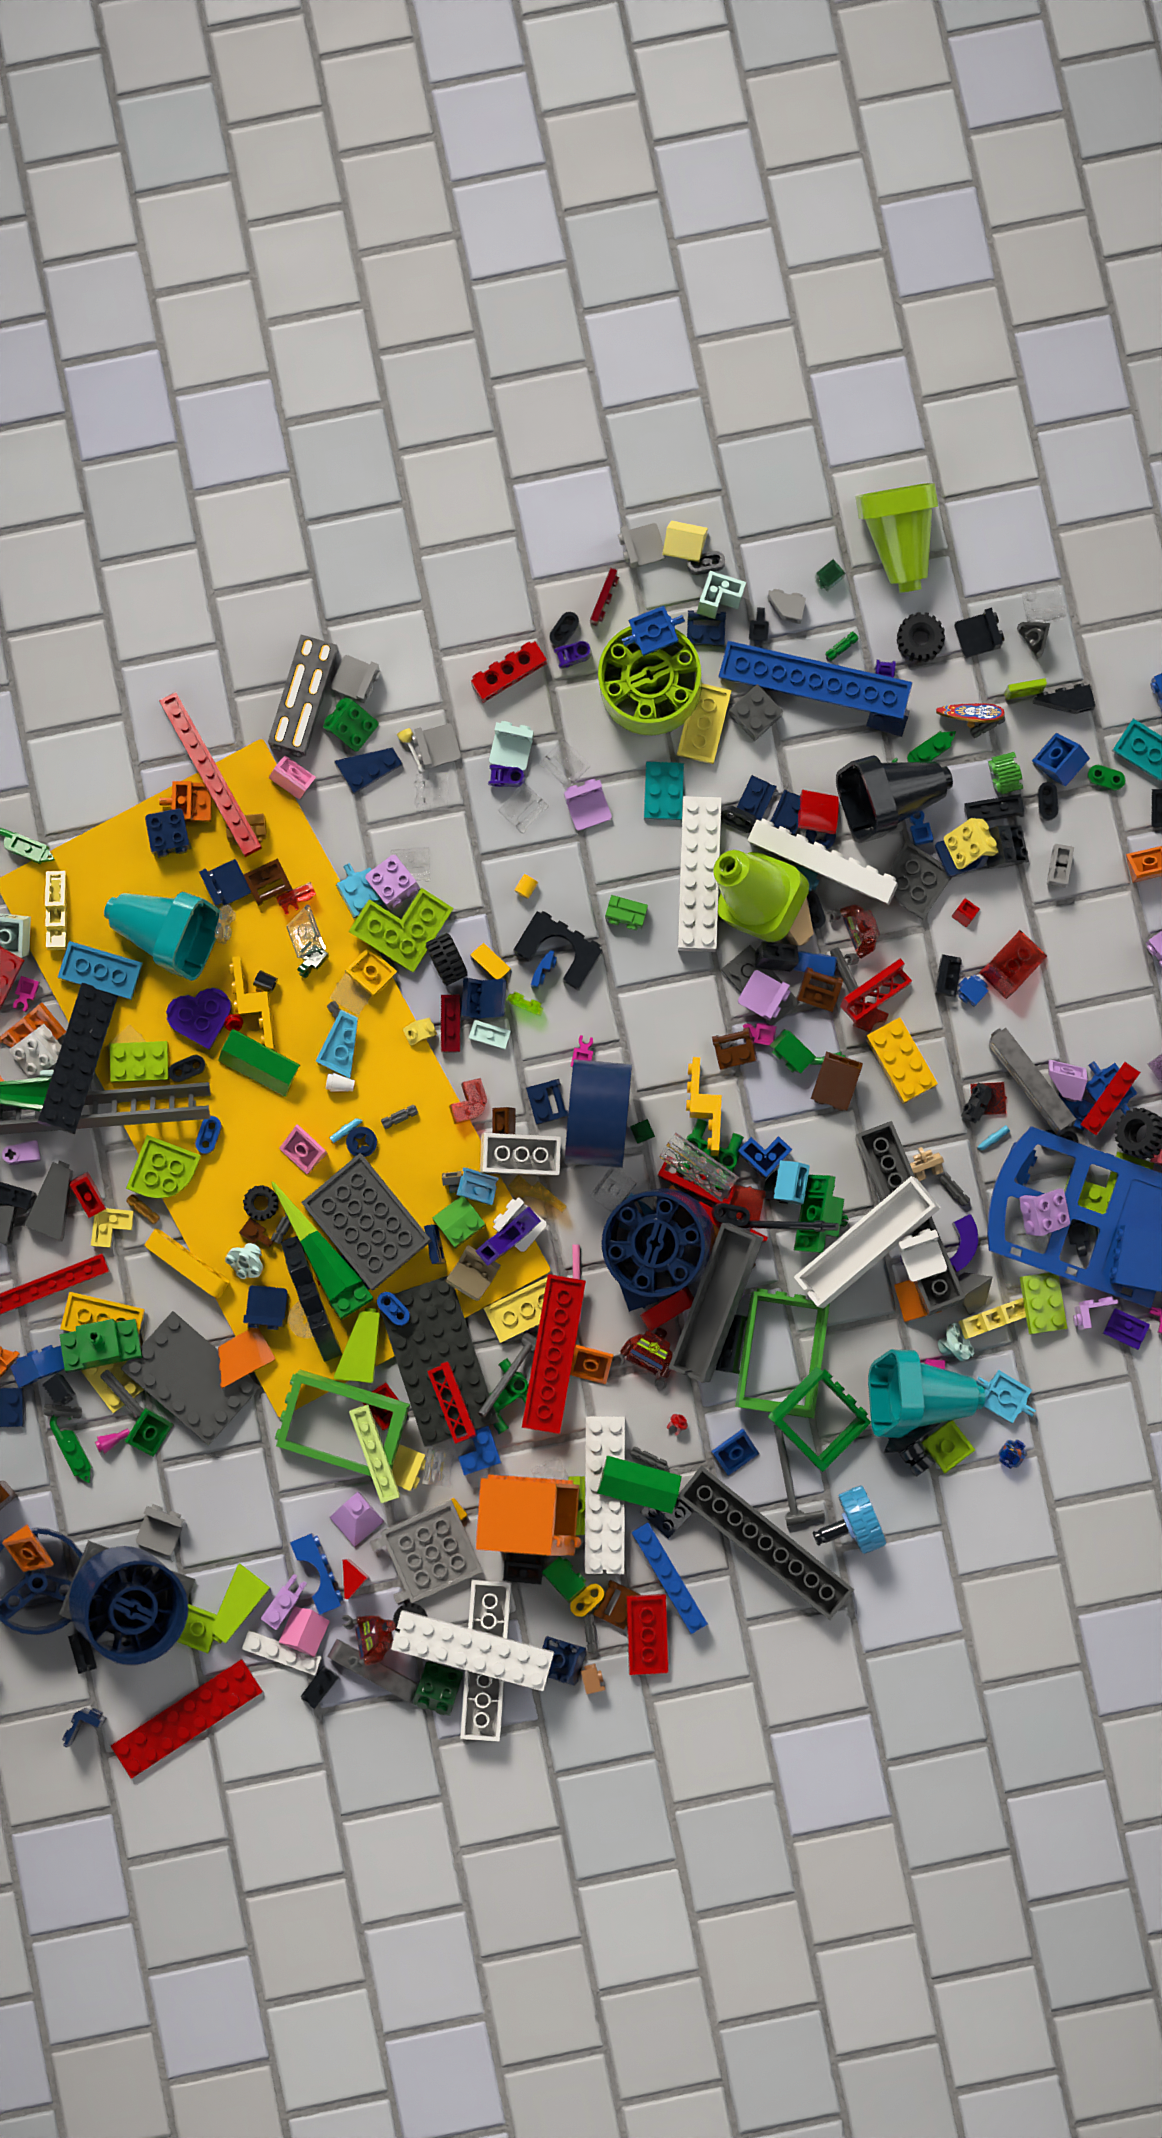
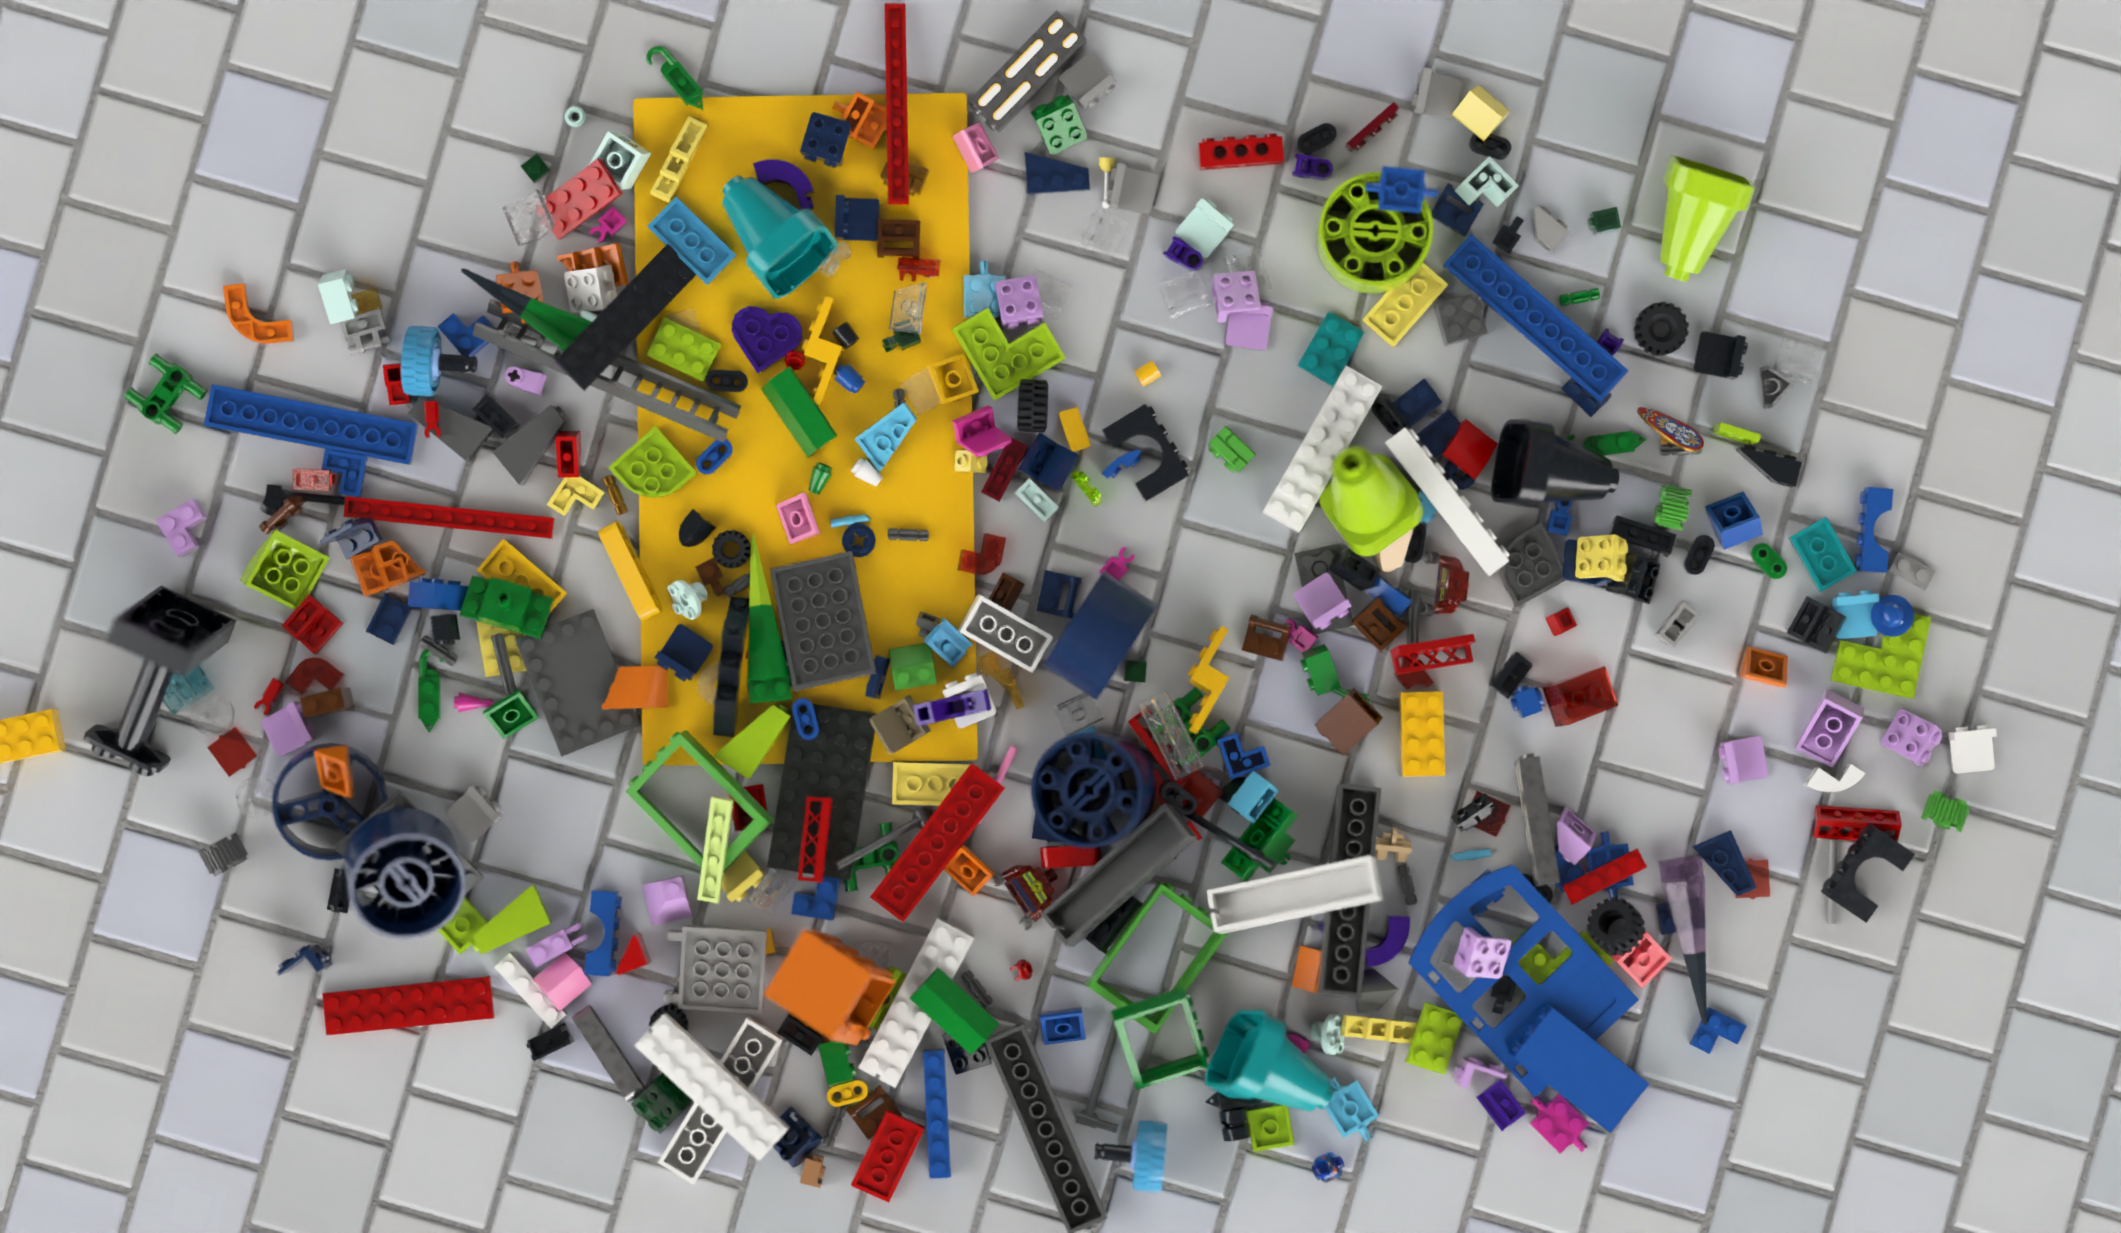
camera: 20 degrees right, 5 degrees up
clear red torso [342,1615,396,1672] -> none
white bracket [898,1229,947,1282] -> none
none -> black brick [679,509,716,547]
none -> dark purple arch [753,159,814,210]
none -> green cone [808,462,833,495]
none -> blue brick [834,364,865,394]
none -> dark pink bracket [953,405,1012,457]
none -> lavender bracket [1211,270,1261,323]

